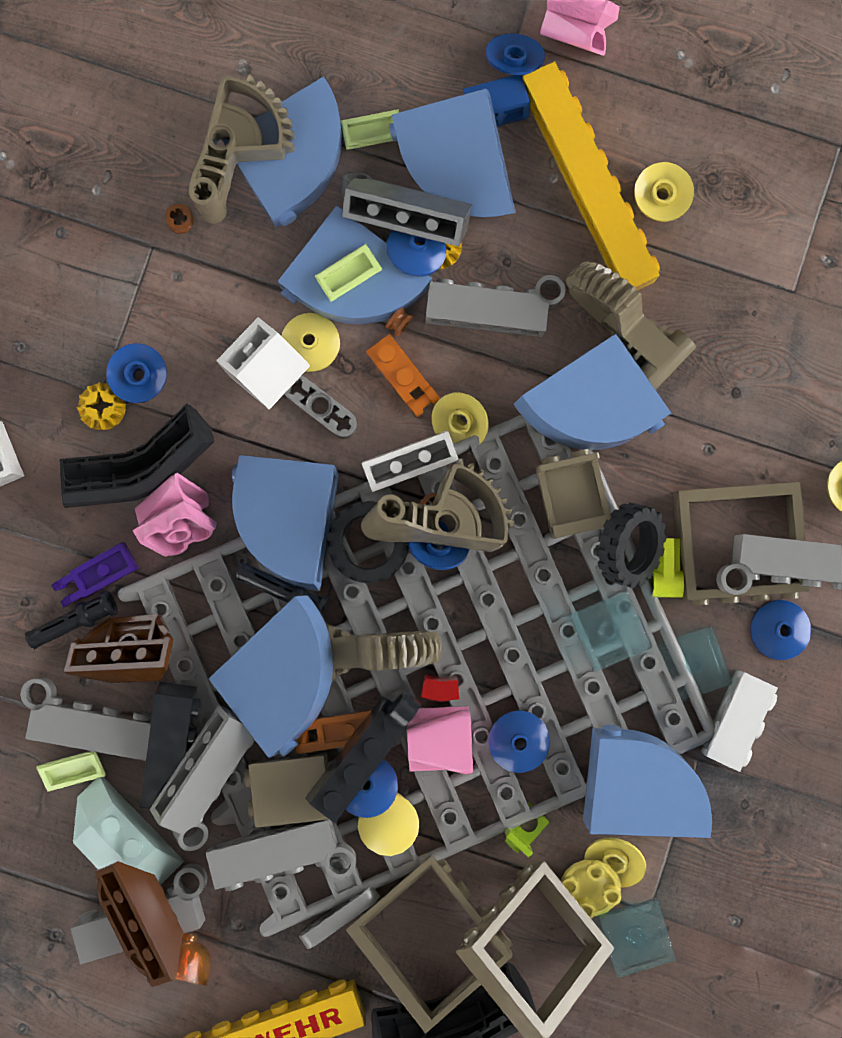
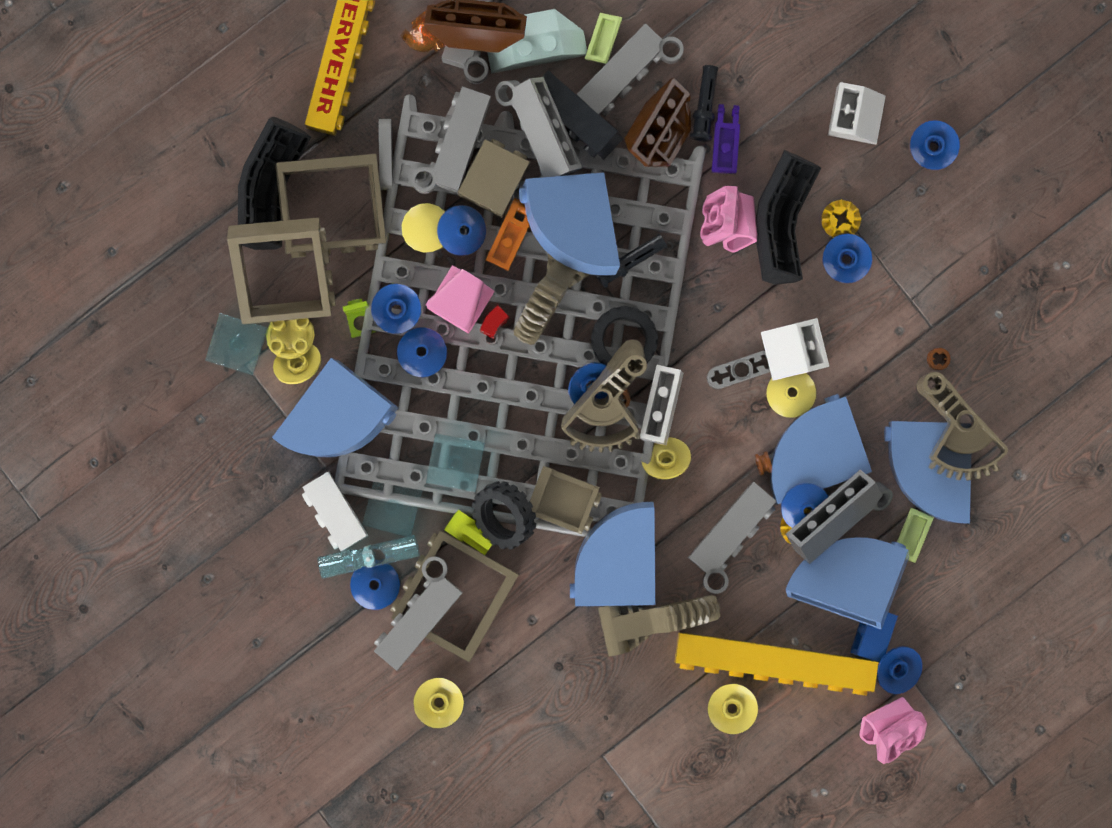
camera: 125 degrees right, 0 degrees up
medium blue brick [232,455,339,591] -> none
black hinge [305,691,421,823] -> none
yellowish green tile [314,244,382,302] -> none
orange plate [366,333,440,418] -> none
none -> clear light blue piece [317,535,420,579]
none -> blue dish [371,284,421,334]

